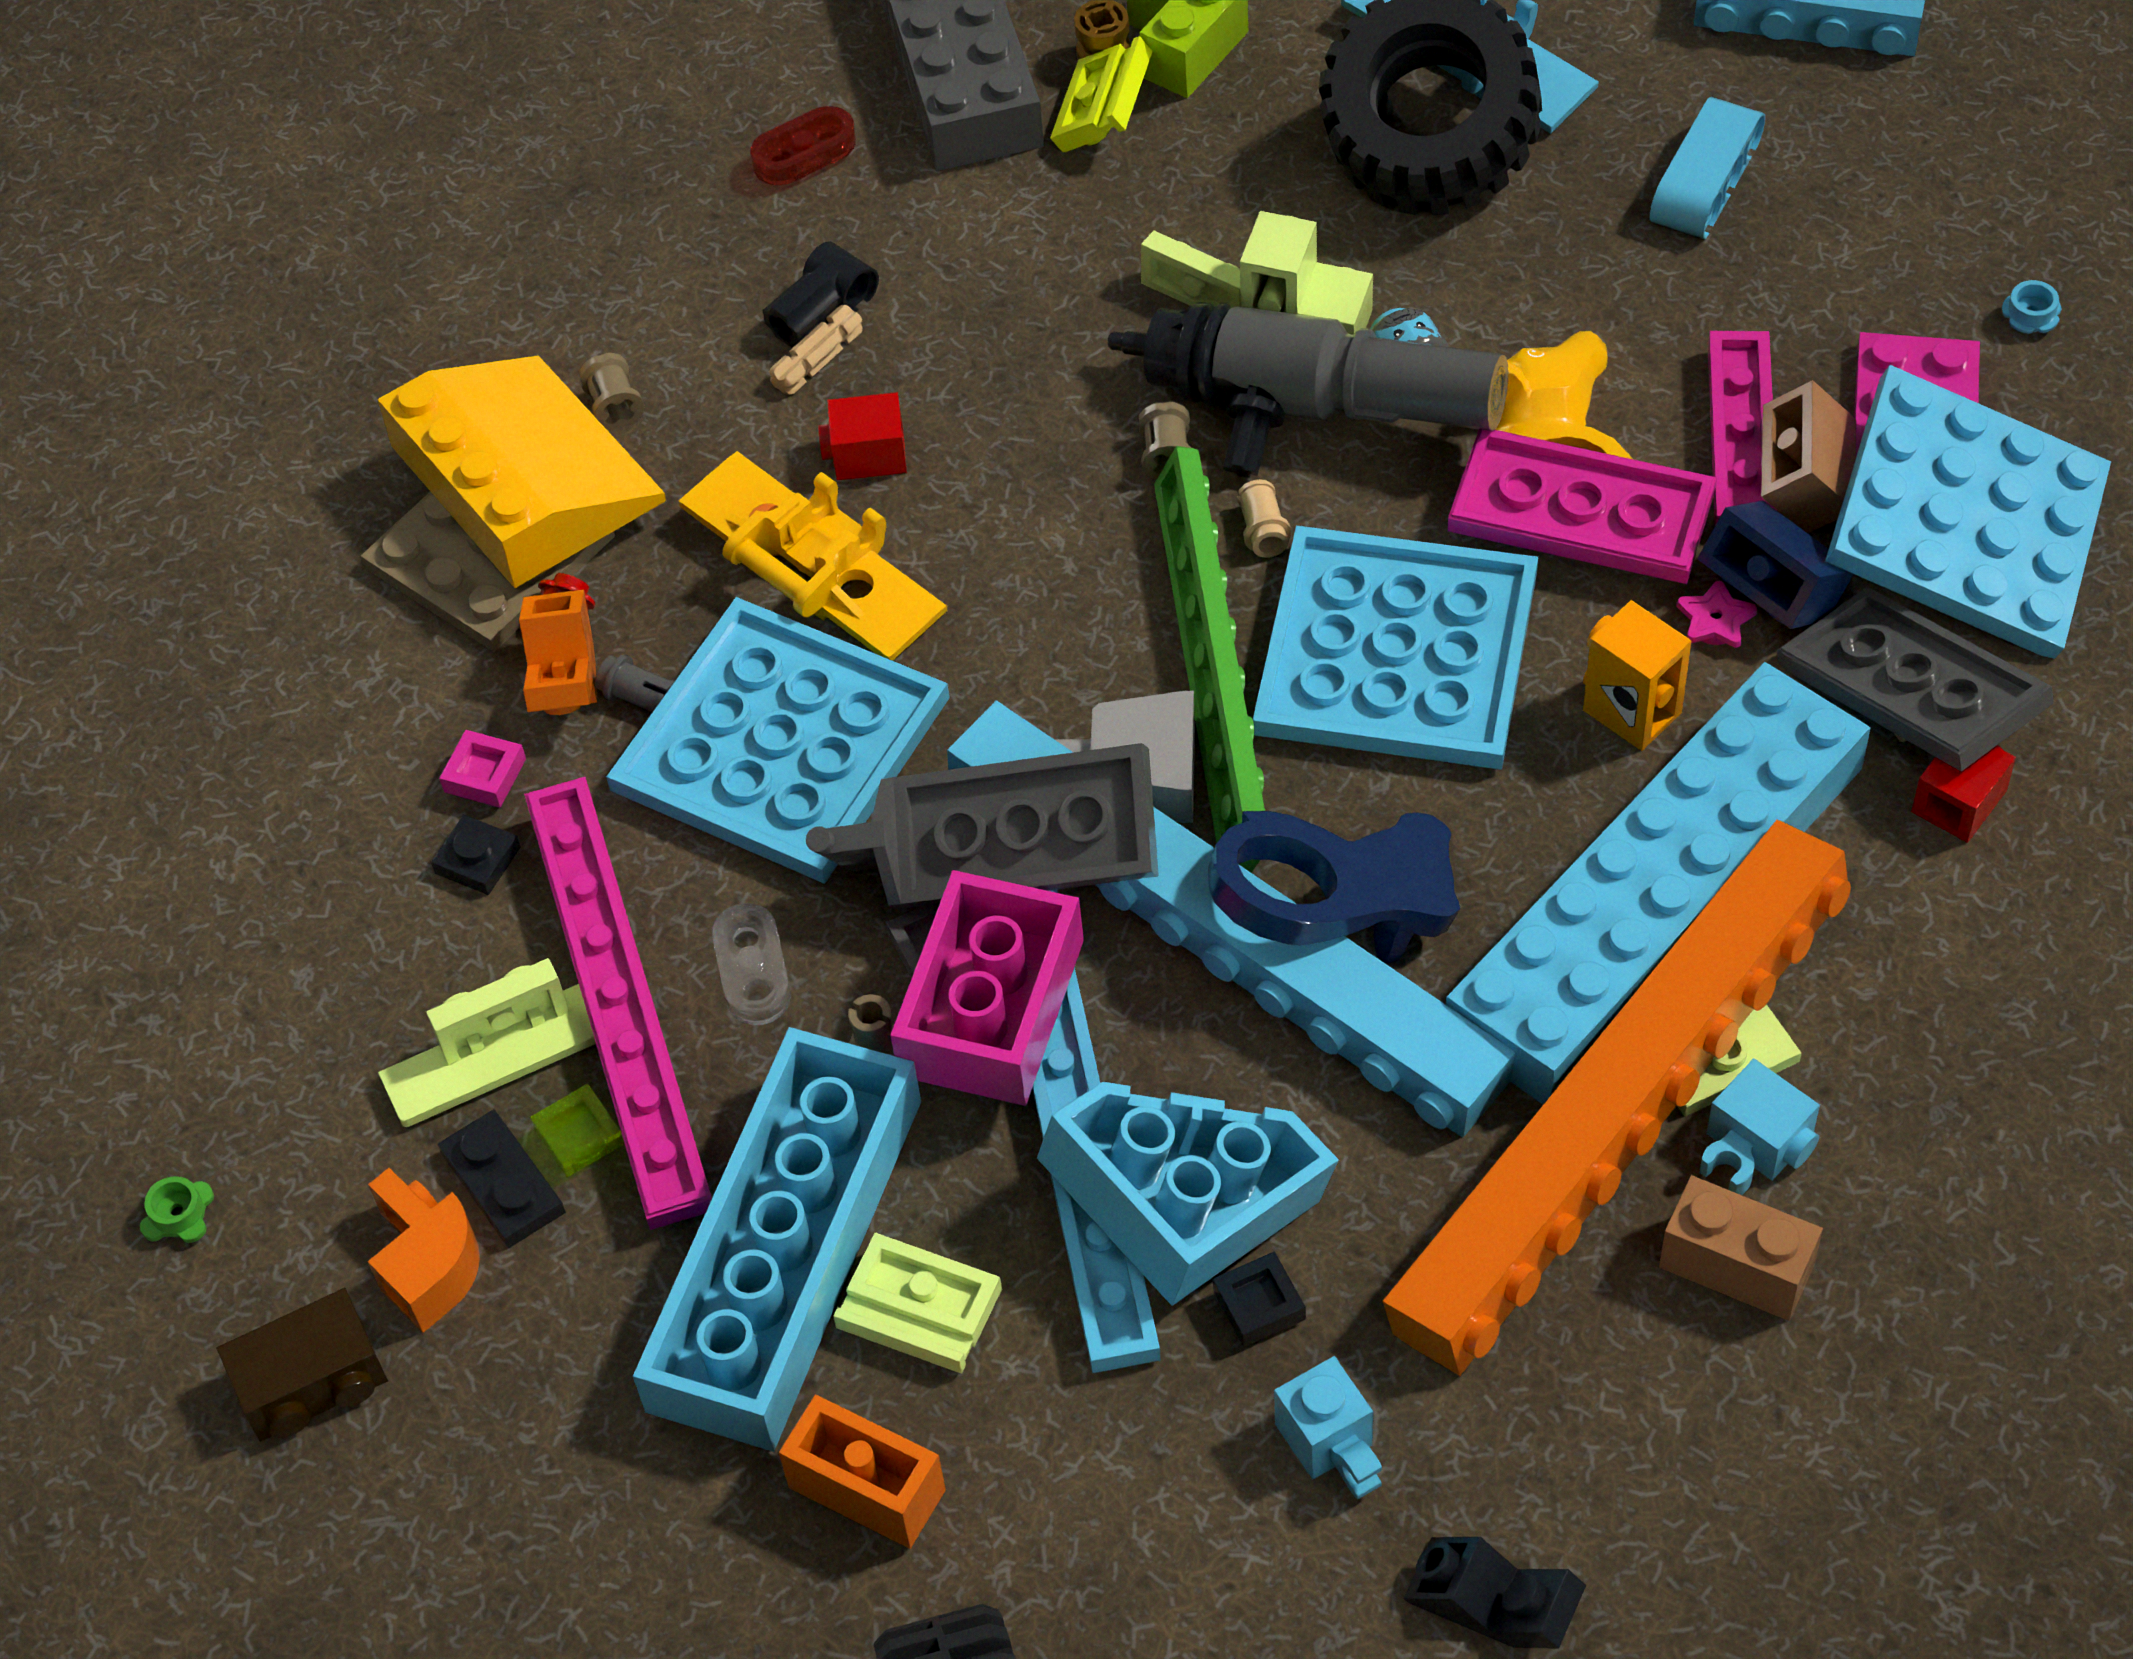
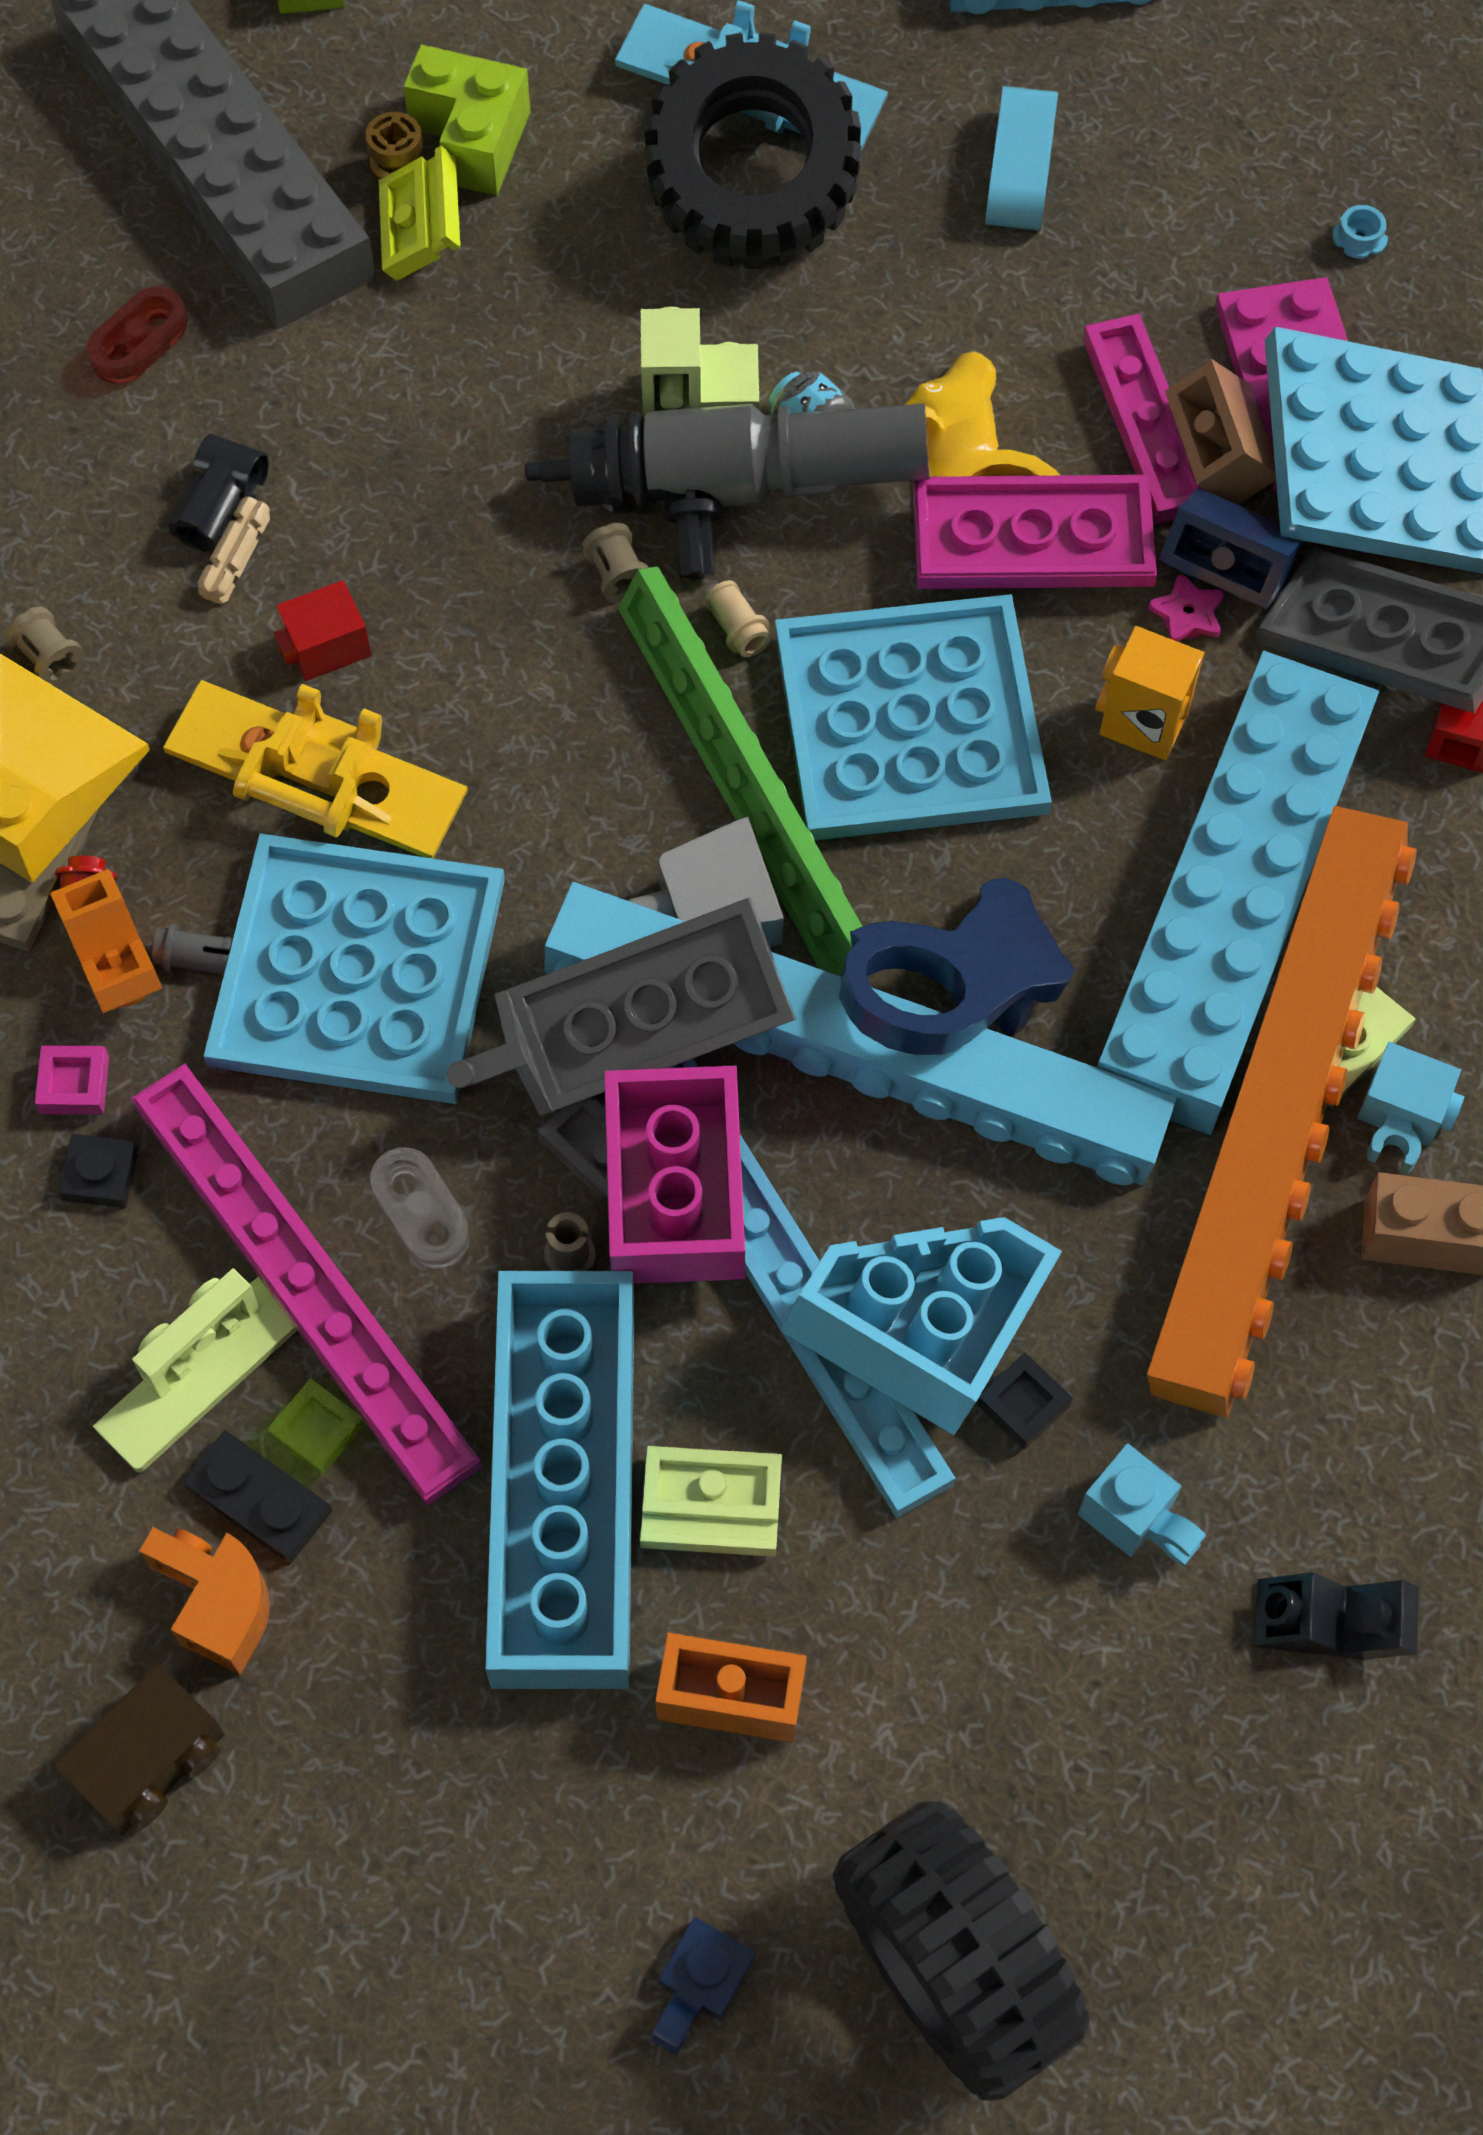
camera: 25 degrees left, 10 degrees up
yellowish green plate [1141,230,1241,308] -> none

